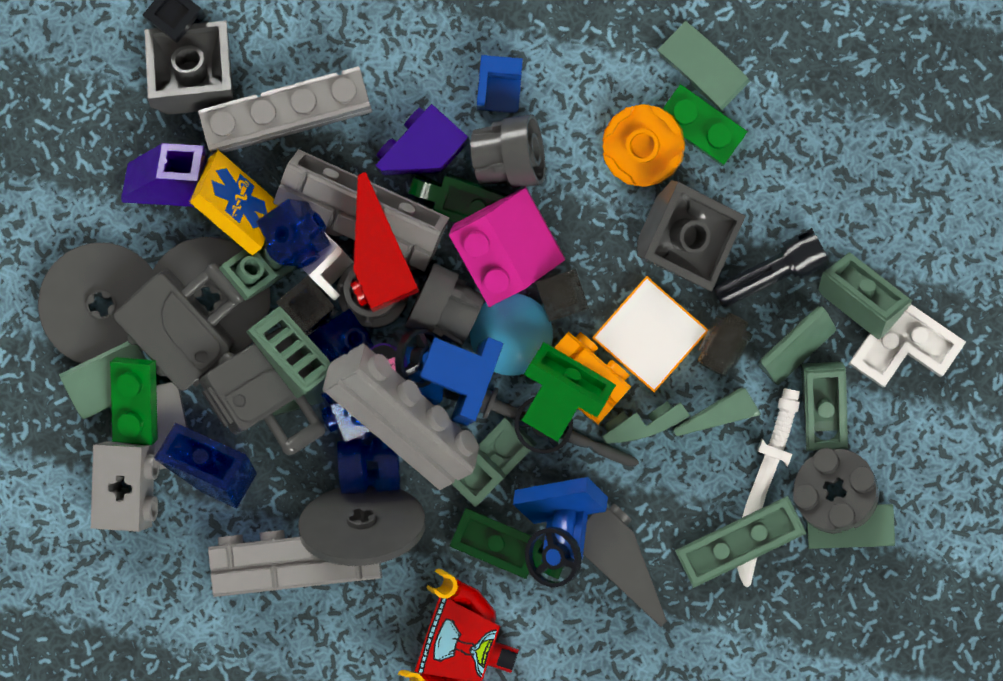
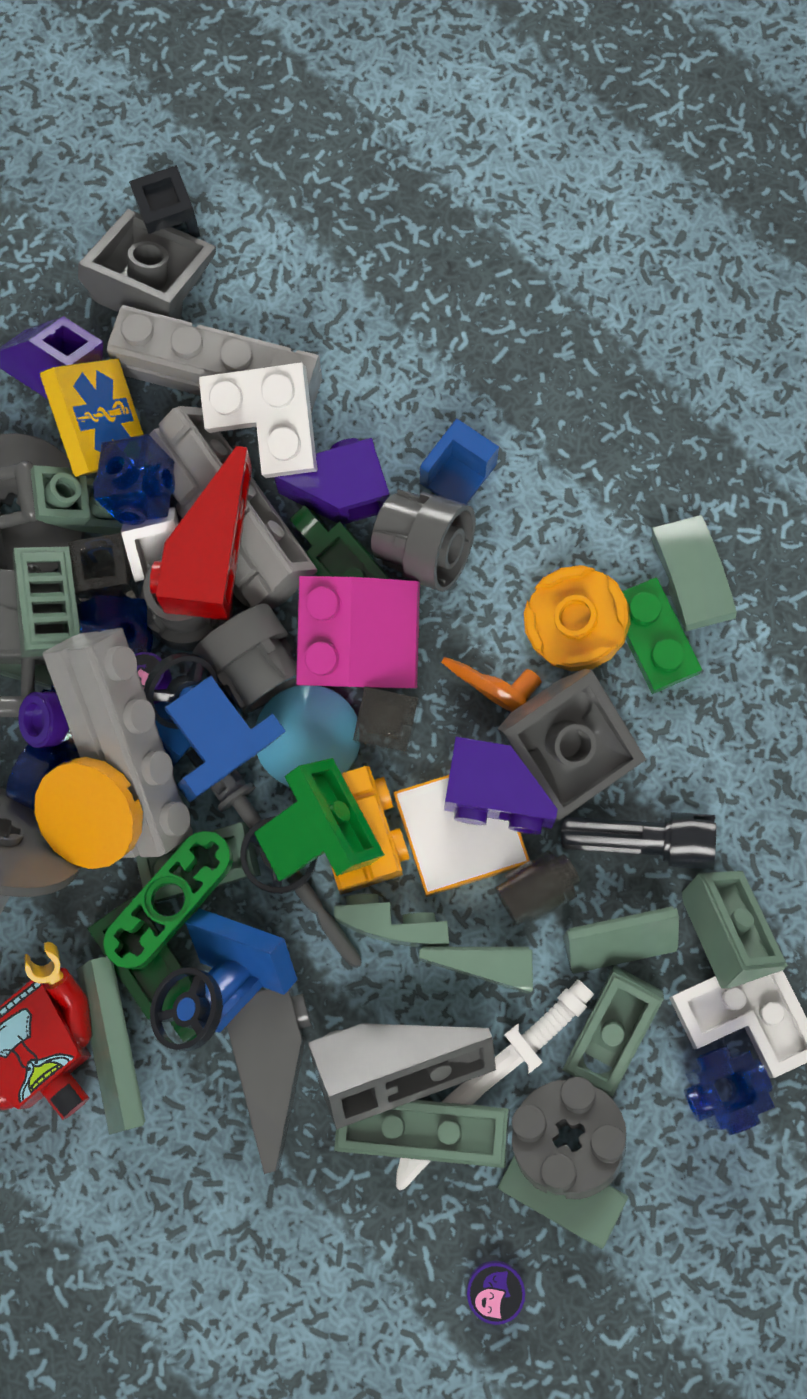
camera: 30 degrees right, 10 degrees down
none -> dark purple tile [18,691,69,748]
none -> light orange tile [34,757,143,869]
none -> sand green tile [76,956,146,1135]
none -> green beam [103,831,233,970]
none -> white plate [199,362,317,478]
none -> slope [308,1023,496,1129]
none -> orange bar [441,657,542,712]
none -> dark purple slope [444,737,558,834]
none -> tile [467,1261,525,1325]
none -> clear blue brick [684,1046,775,1135]

